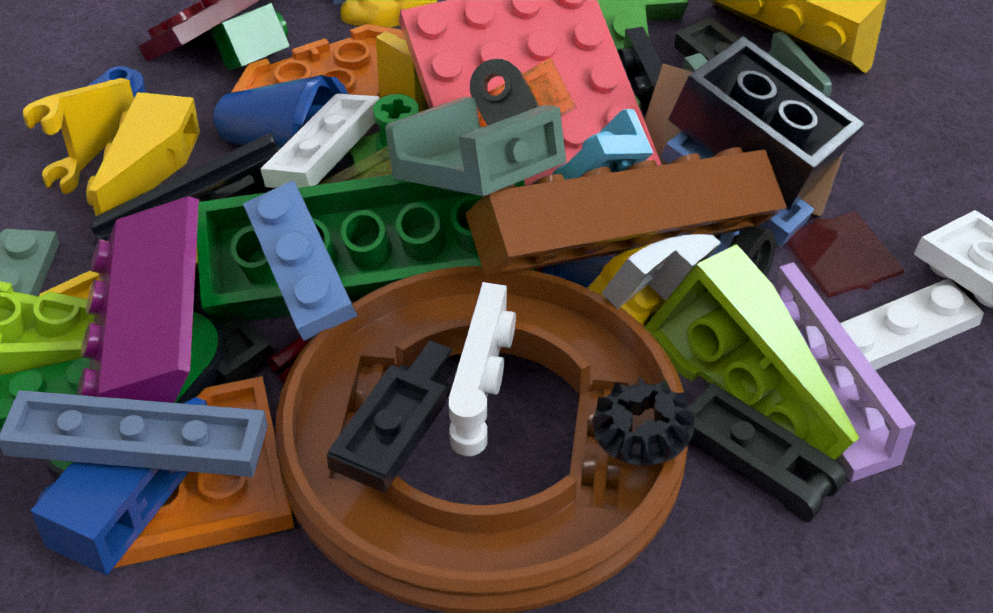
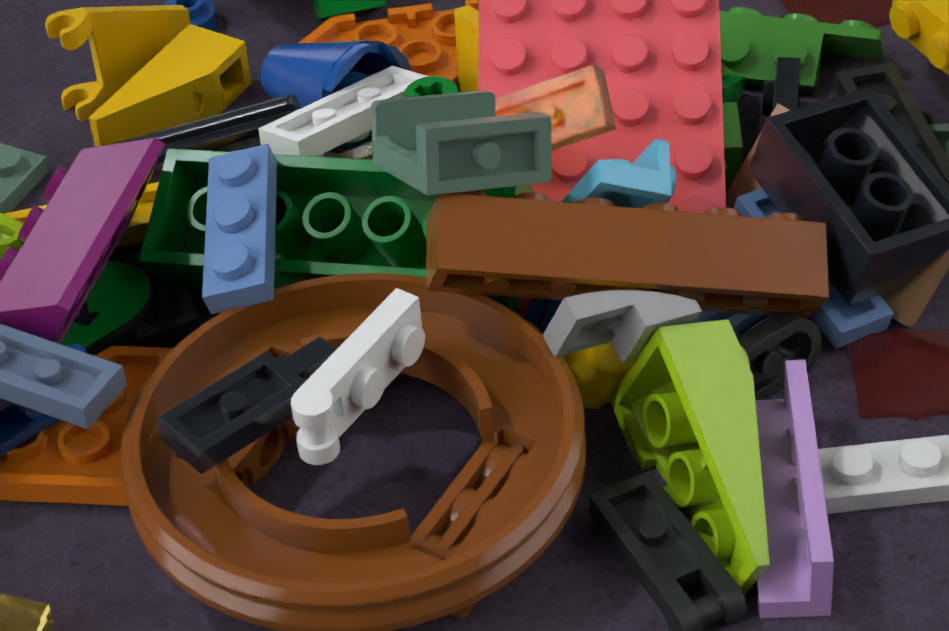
camera: 25 degrees right, 5 degrees down
pearl dark grey plate [470,59,540,126] -> none
black gear [593,376,694,466] -> none

